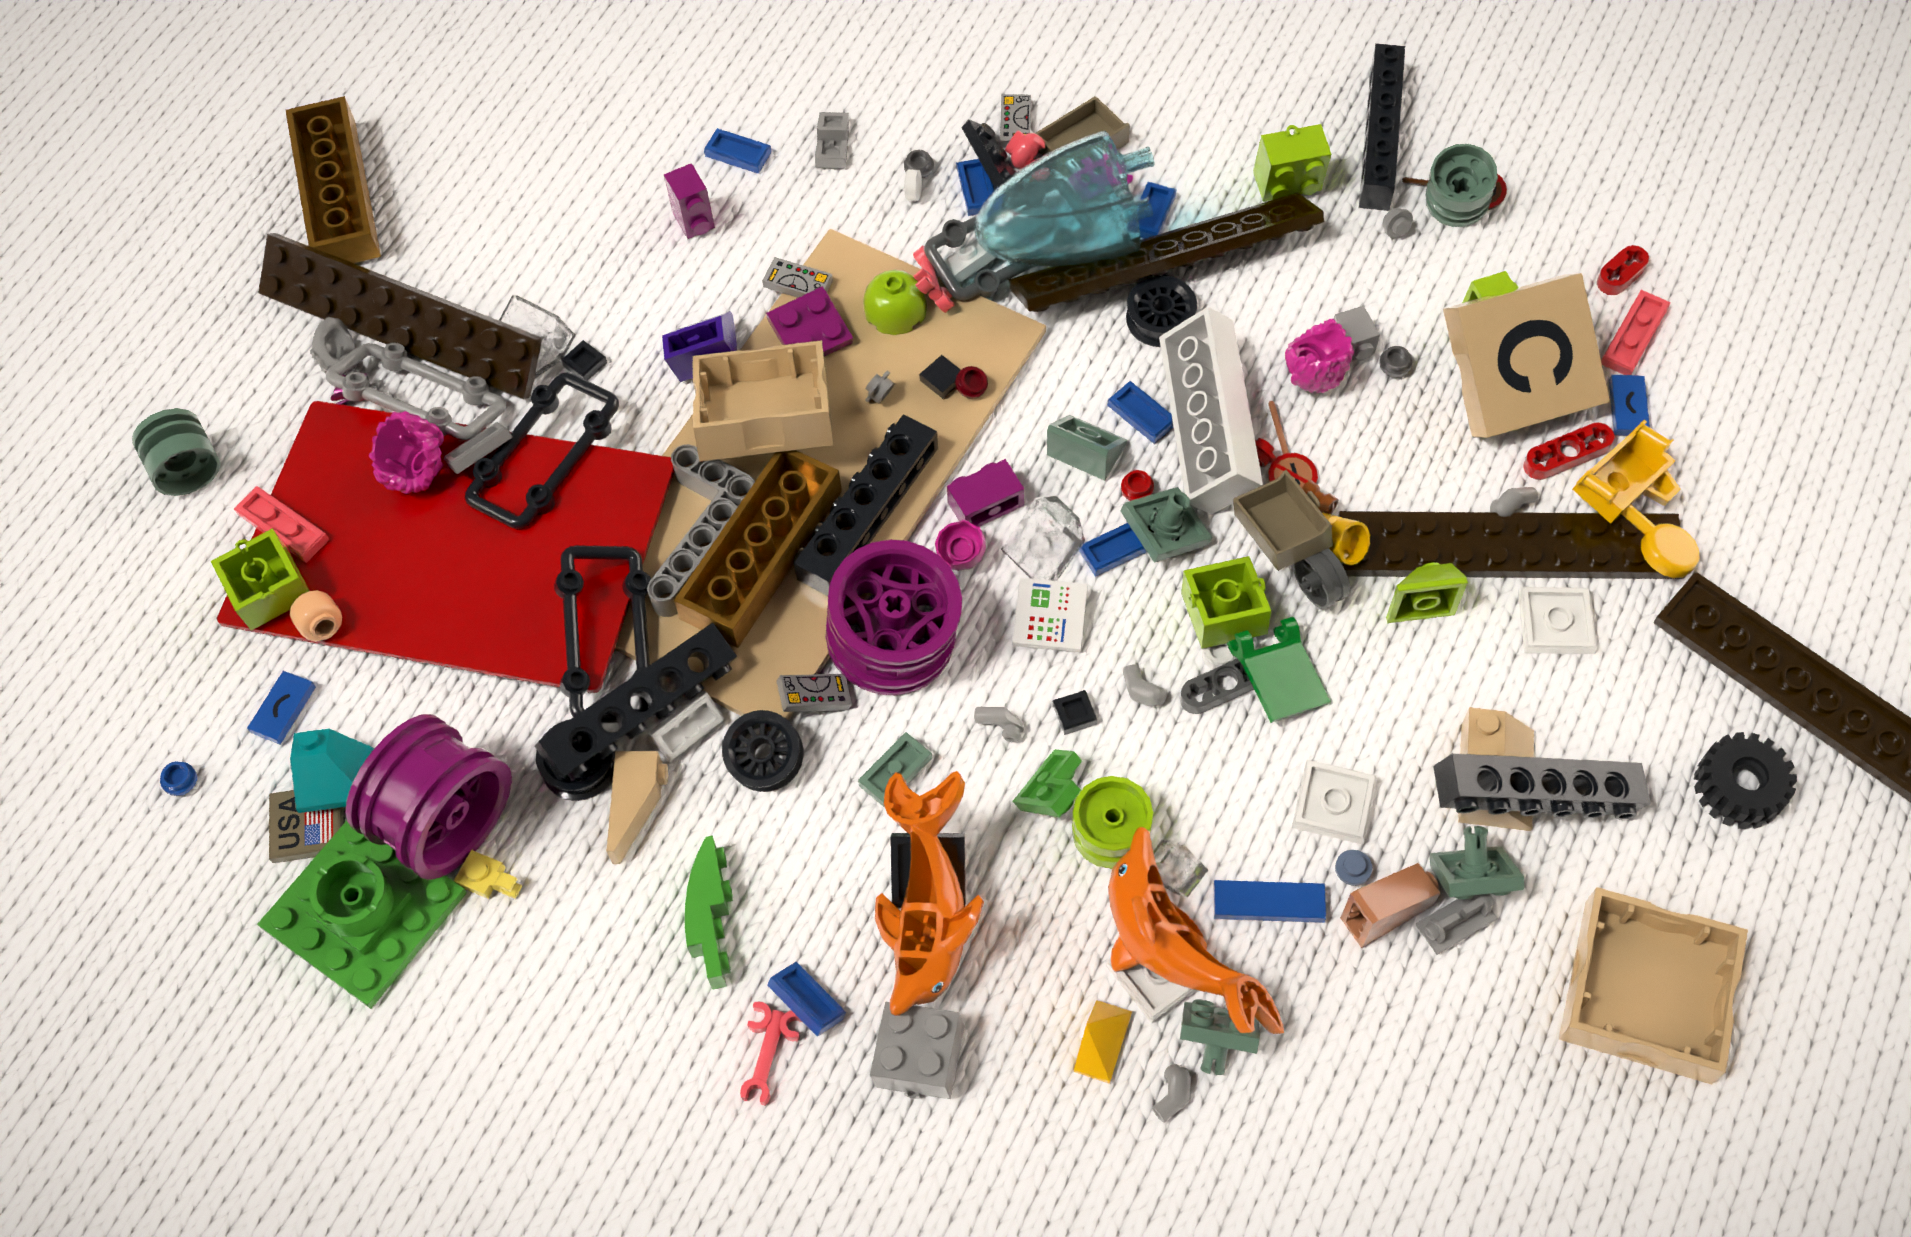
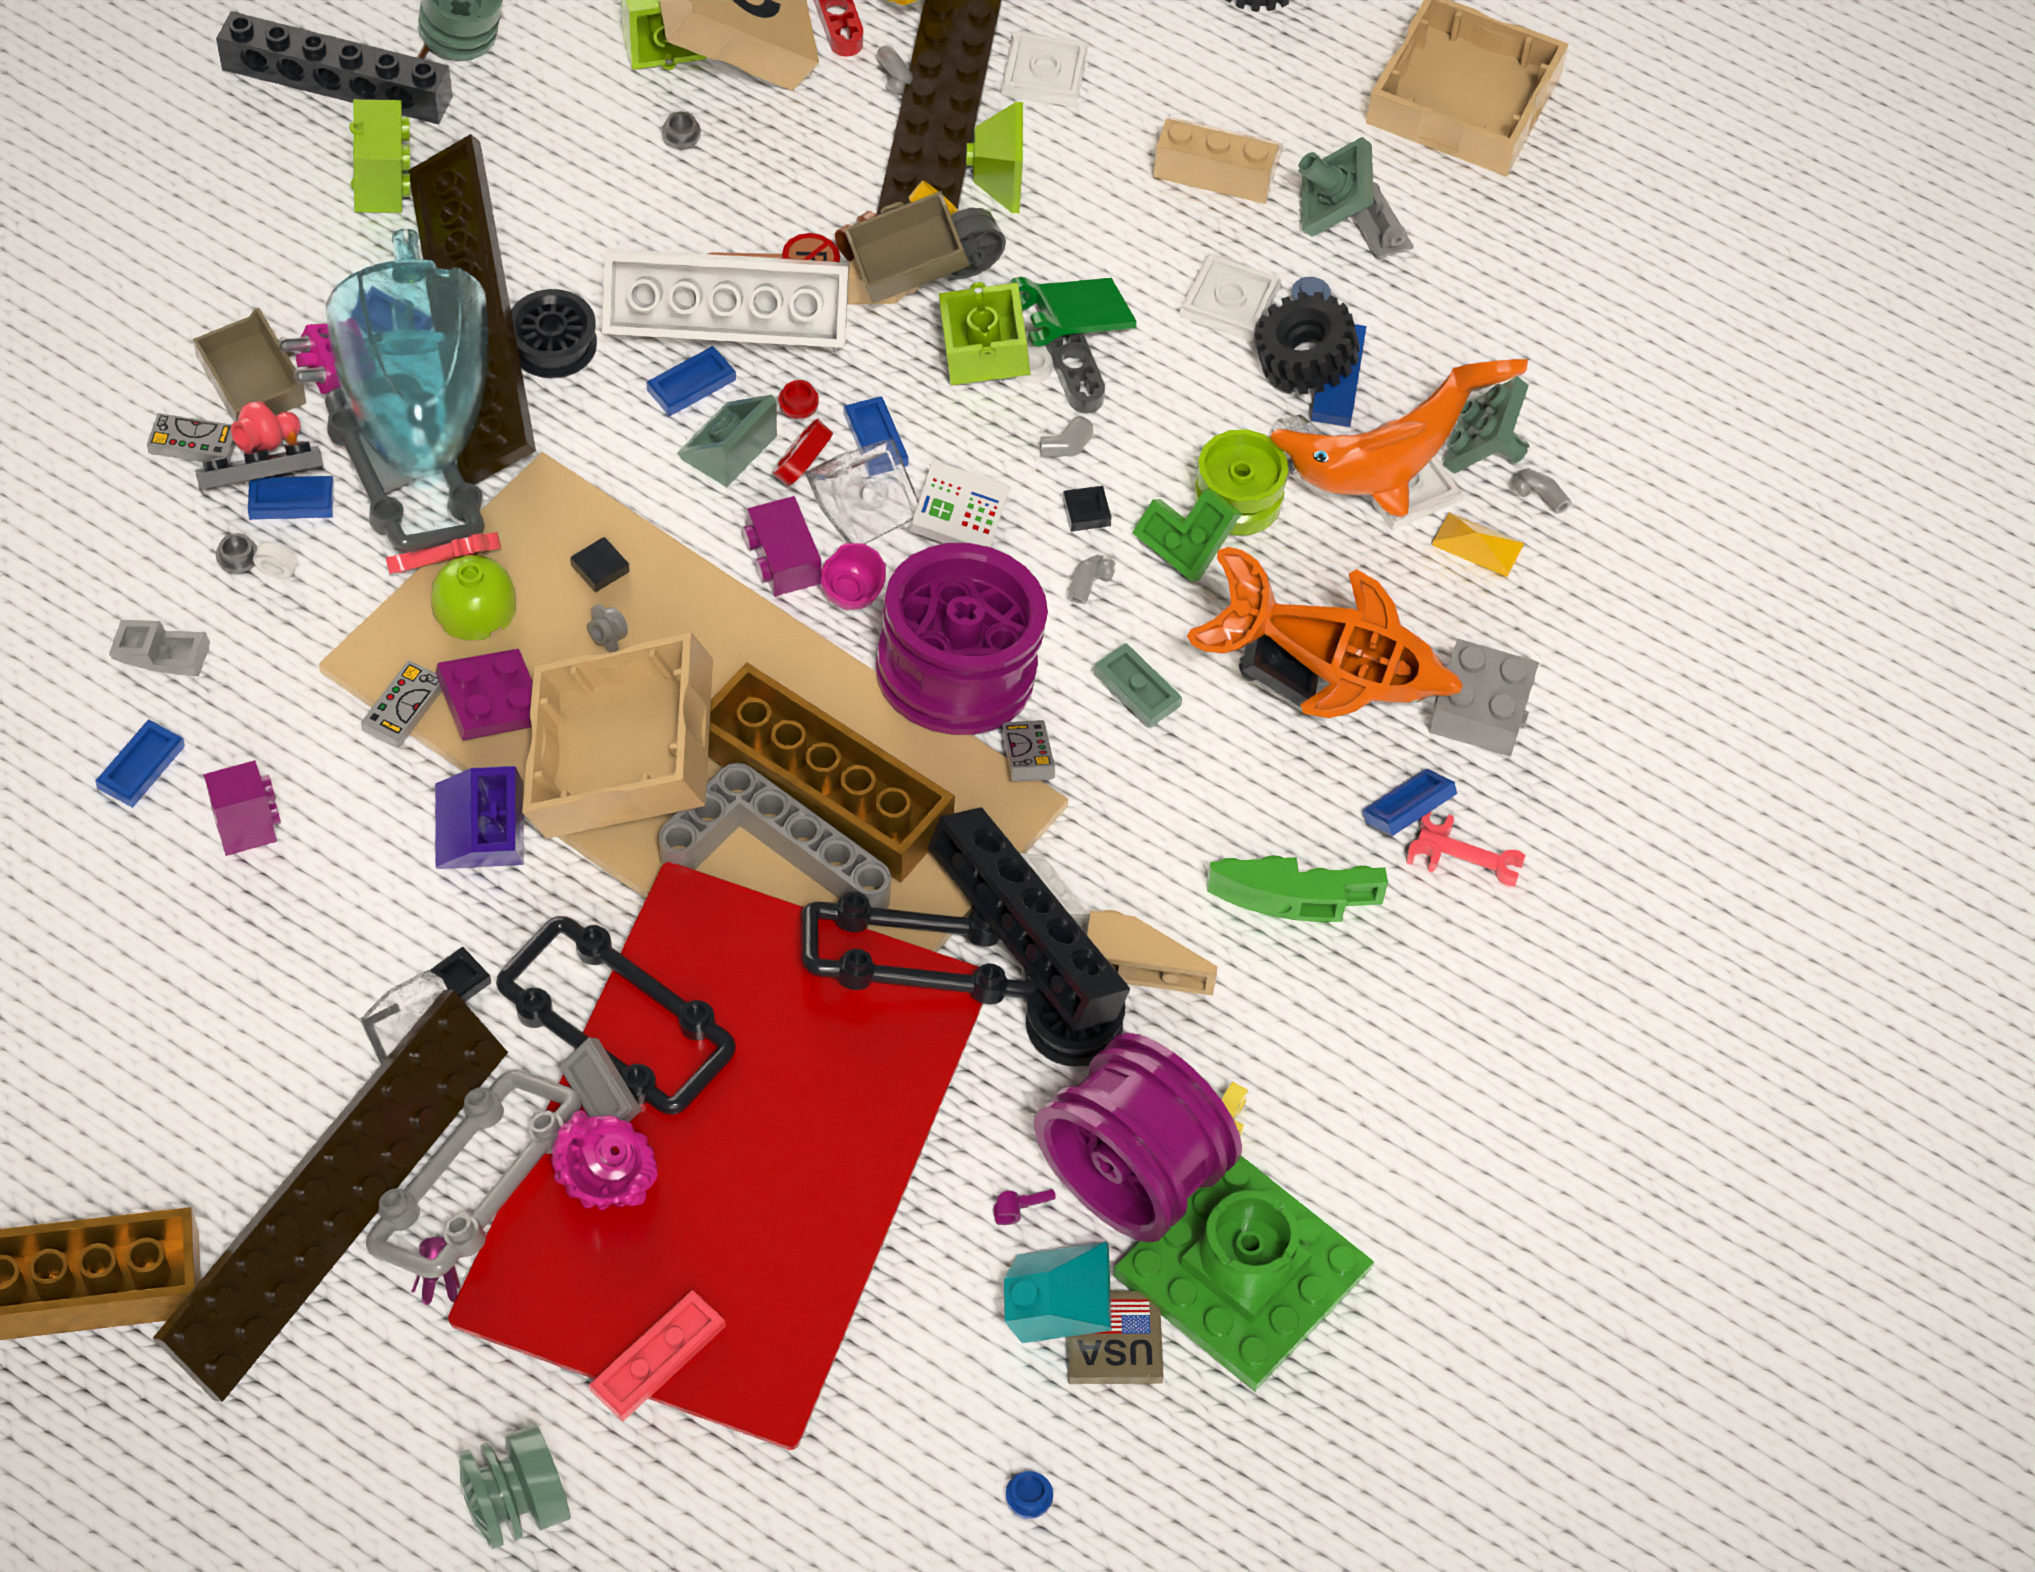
camera: 90 degrees left, 5 degrees down
lime brick [210,528,309,630] -> none
blue tile [247,670,316,745] -> none
light nougat head [290,590,342,642] -> none
light grey hat [309,317,358,375] -> none
black wheel [722,710,804,792] -> none
black brick [793,414,938,596] -> none
white plate [938,235,1004,284] -> none
dark red plate [955,366,988,399] -> none
sand green plate [1120,487,1213,563] -> none
dark pink hair [1285,318,1354,393] -> none
light grey brick [1333,305,1380,361] -> none
nougat slope [1340,863,1440,949] -> none
light grey plate [1382,208,1413,238] -> none
brick [1433,753,1651,820] -> none
none -> red beam [772,418,834,487]
none -> black tyre [1254,292,1360,395]

